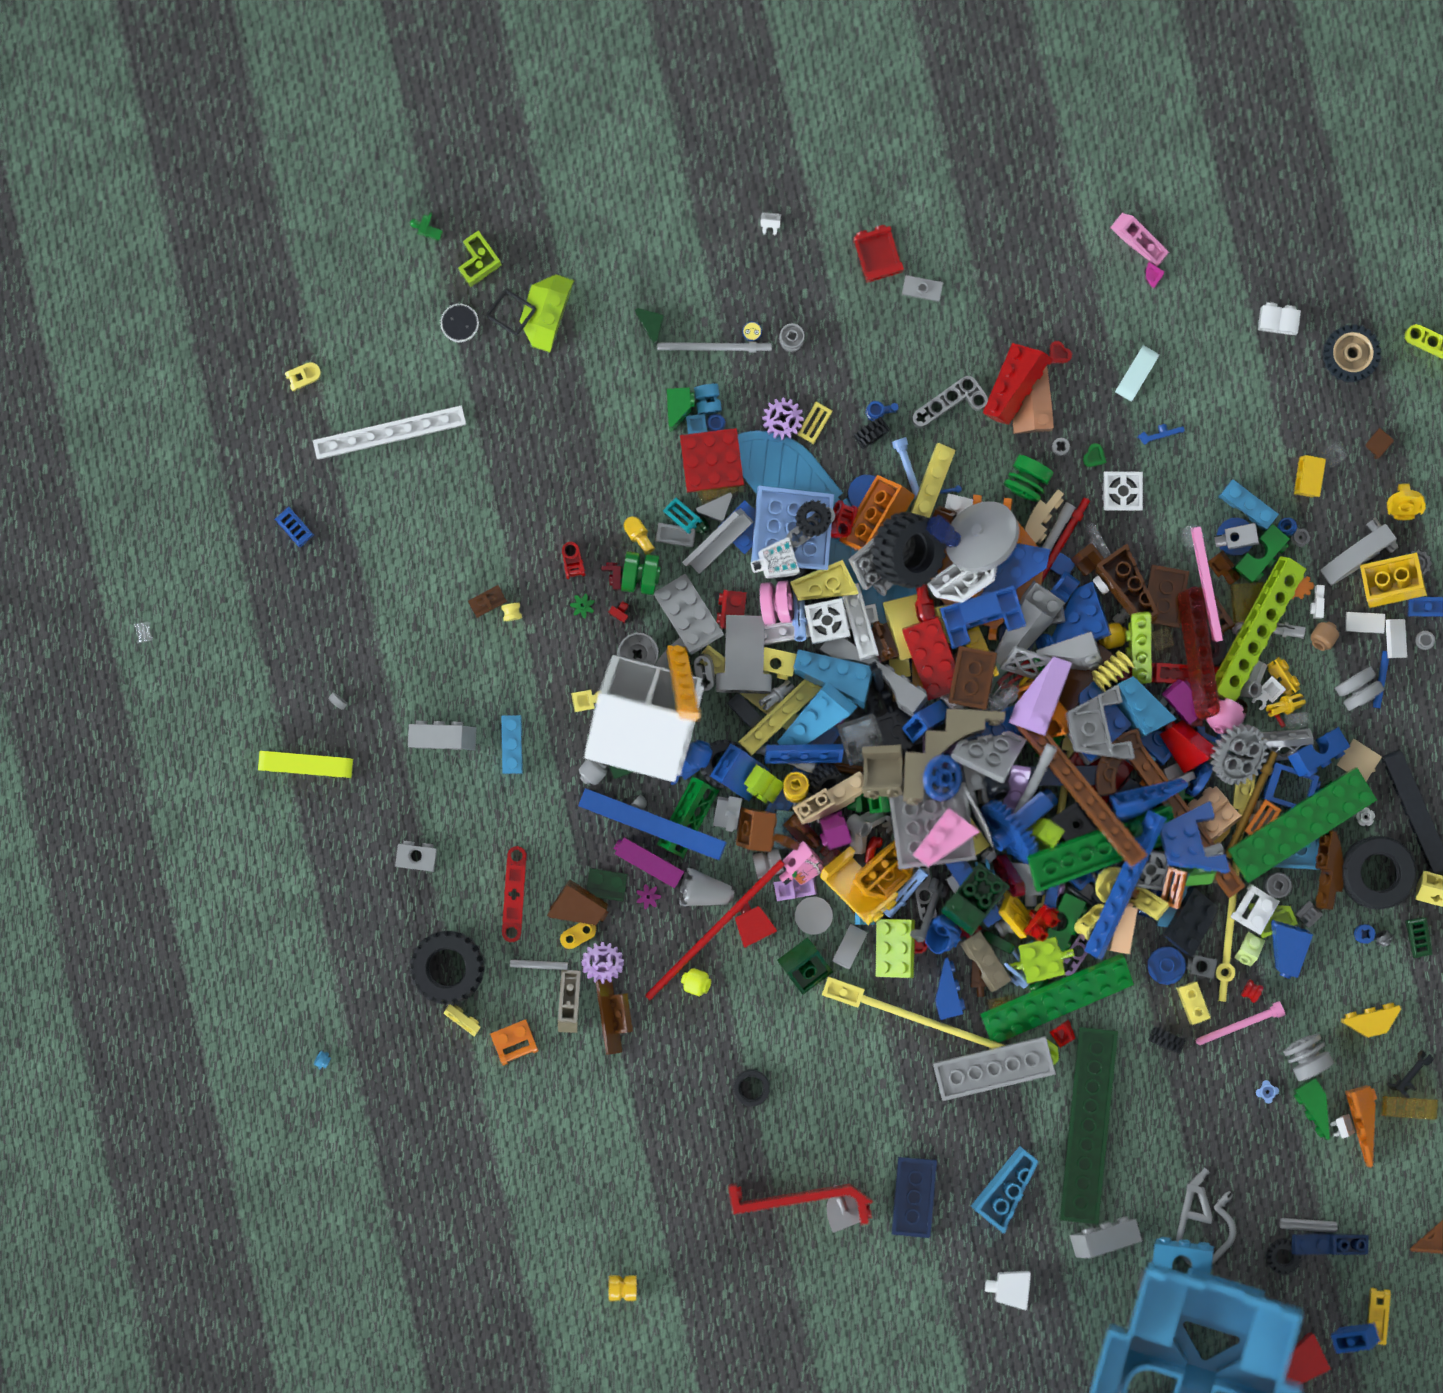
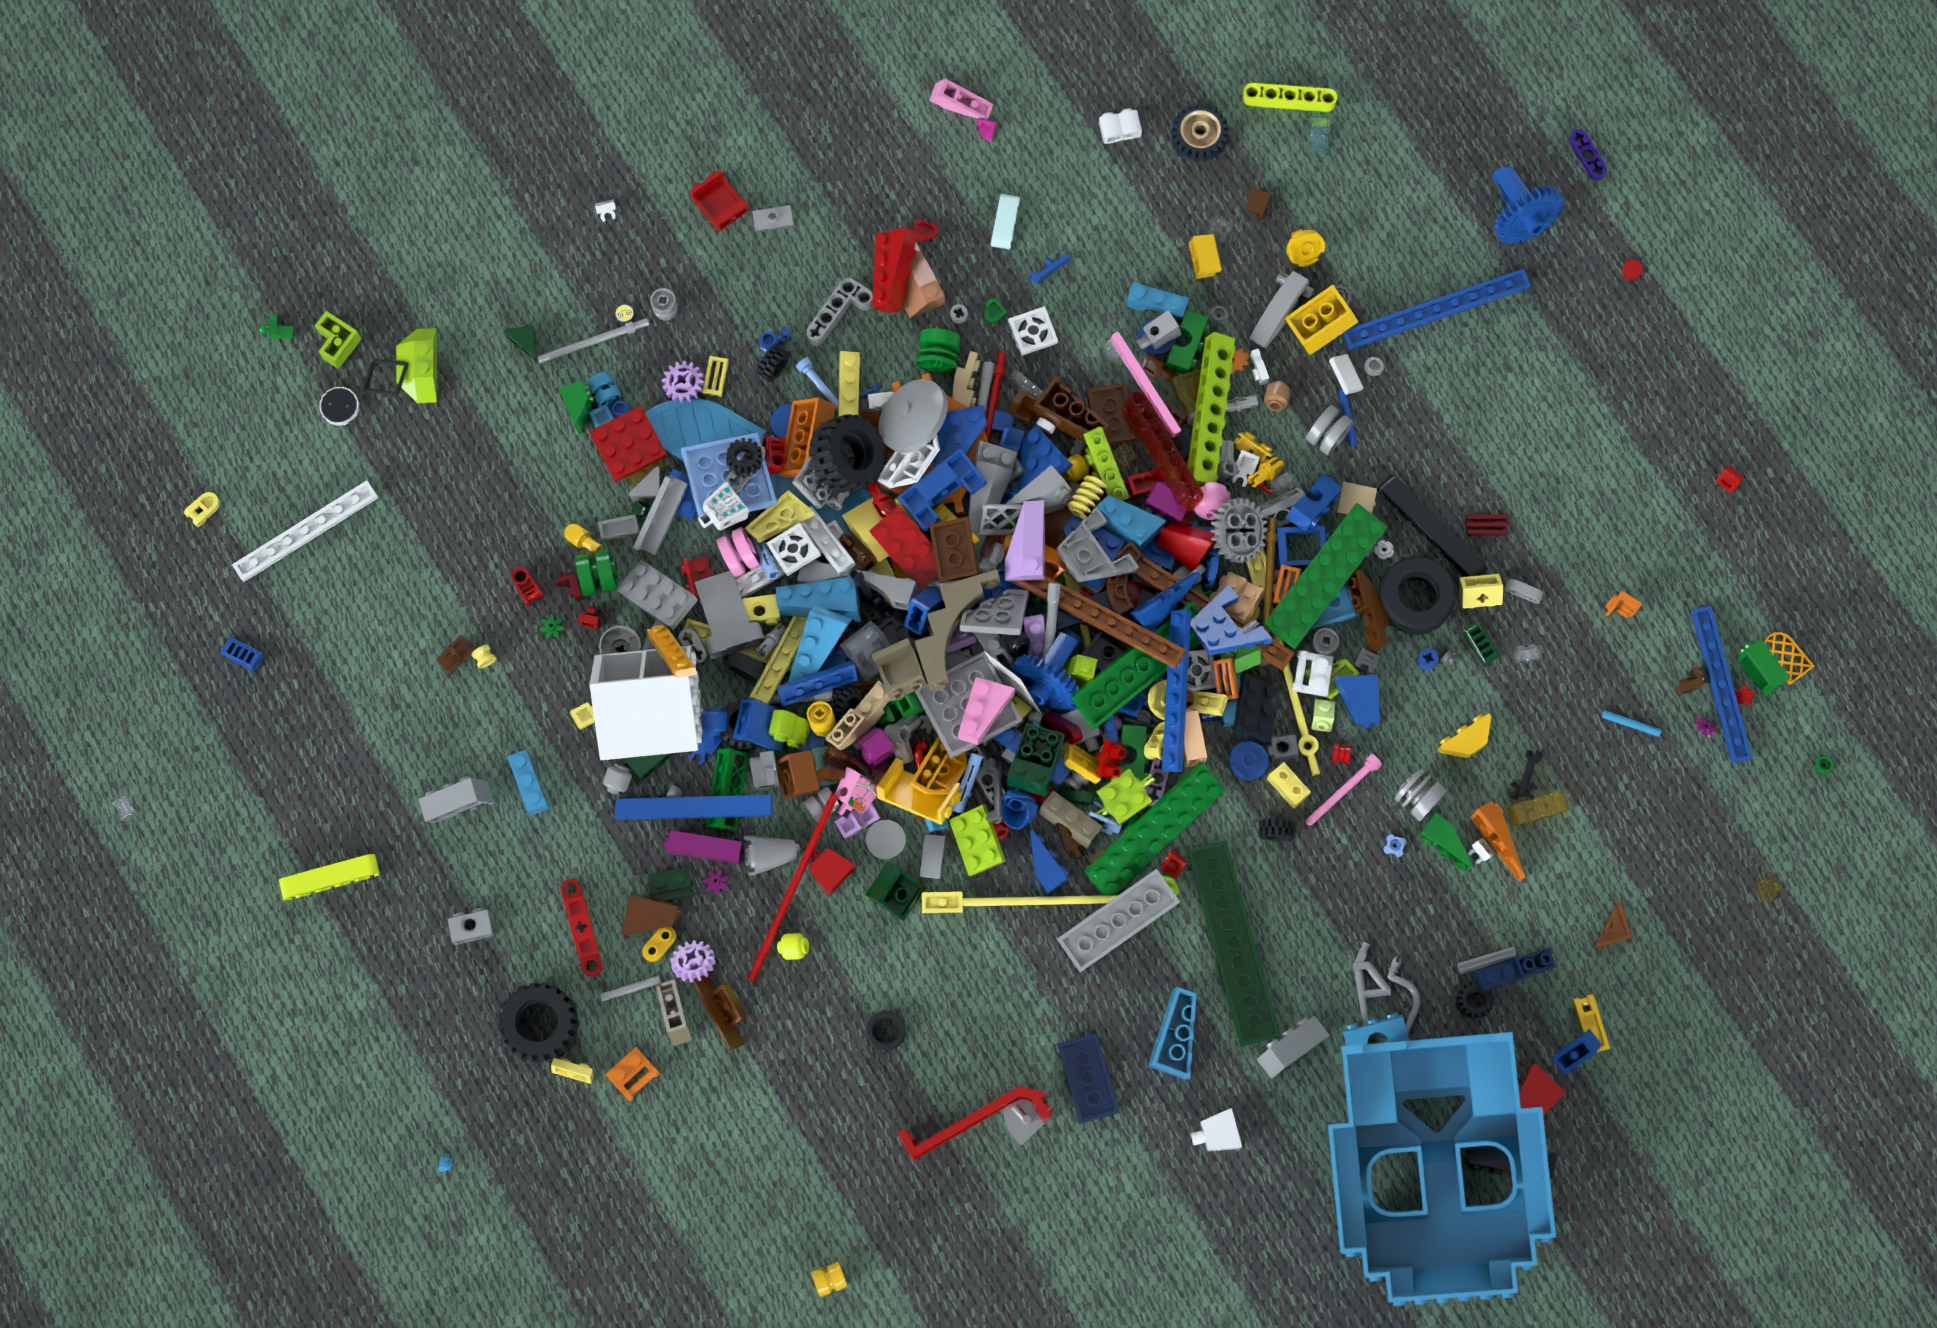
camera: 20 degrees left, 10 degrees down
light grey tile [329,692,348,710] -> none
teal tile [663,497,702,534] -> none
blue plate [923,755,962,801] -> none
clear blue connector [926,514,961,548] -> none
dark green plate [1126,819,1143,838] -> none
blue plate [1278,518,1297,536] -> none
white tile [1345,612,1385,634] -> none

